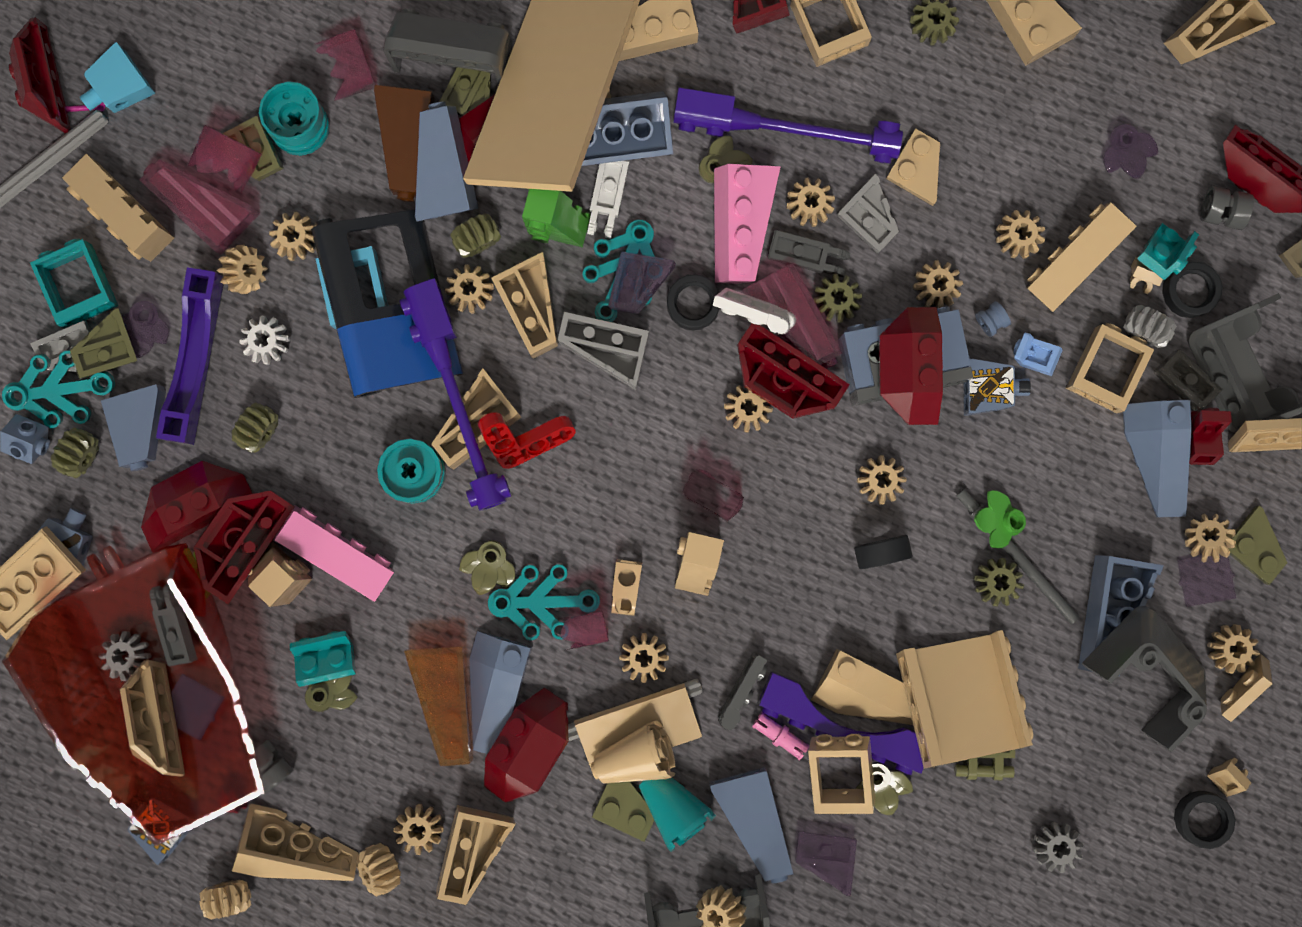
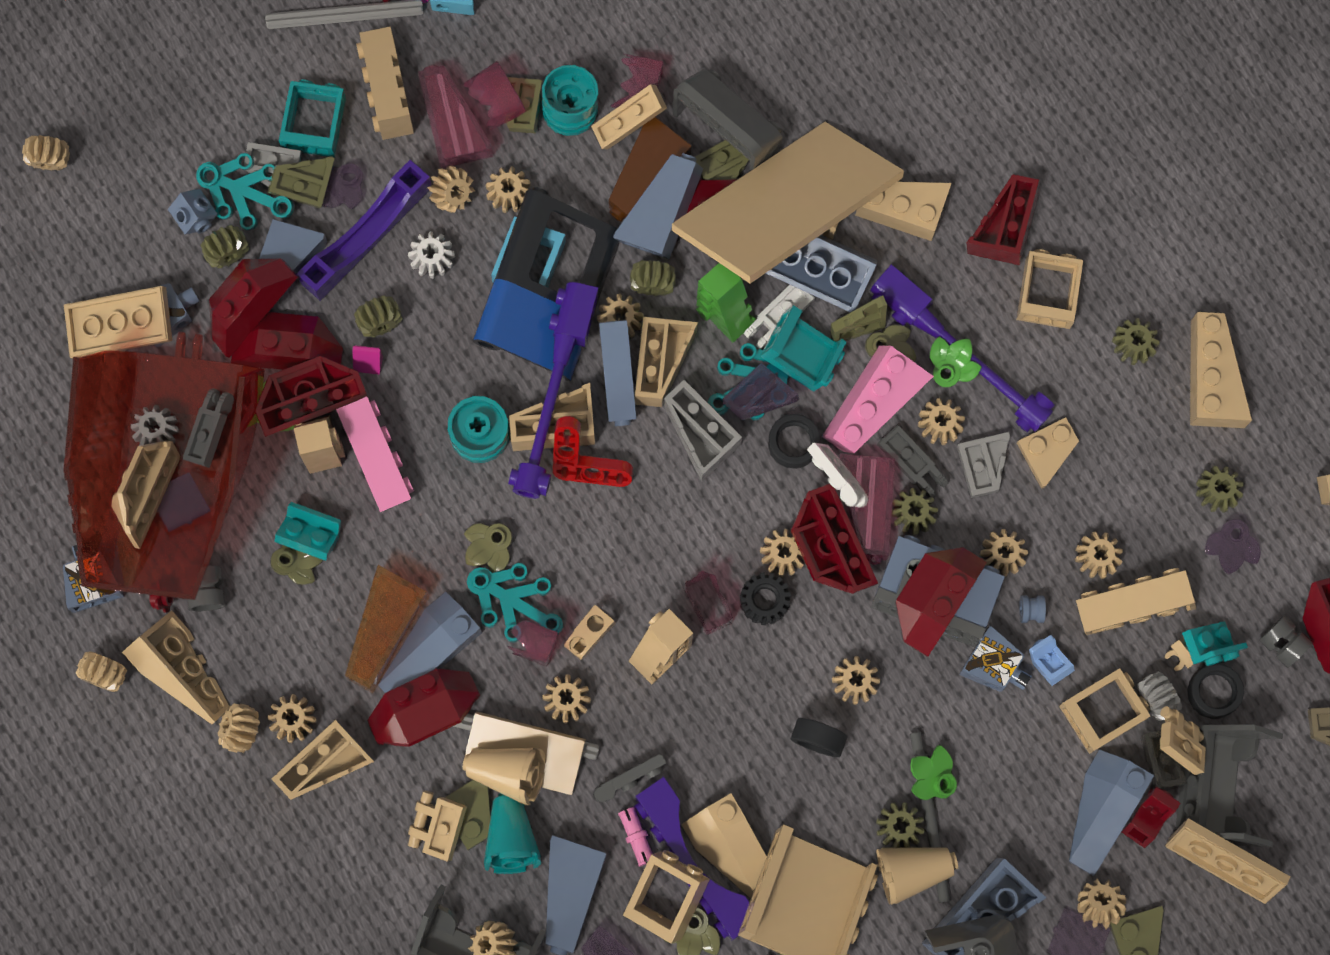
camera: 30 degrees right, 10 degrees down
none -> dark red wedge [209,258,298,358]
none -> dark pink slope [353,345,383,375]
none -> tan plate [408,790,467,862]
none -> tan plate [591,84,667,150]
none -> sand blue slope [599,320,636,426]
none -> black tyre [740,572,791,625]
none -> teal panel [760,305,847,392]
none -> olive wing [831,296,887,342]
none -> tan cone [876,848,958,905]
none -> bright green plate [930,337,982,387]
none -> tan plate [1160,706,1206,775]
none -> olive gear [1196,466,1243,513]

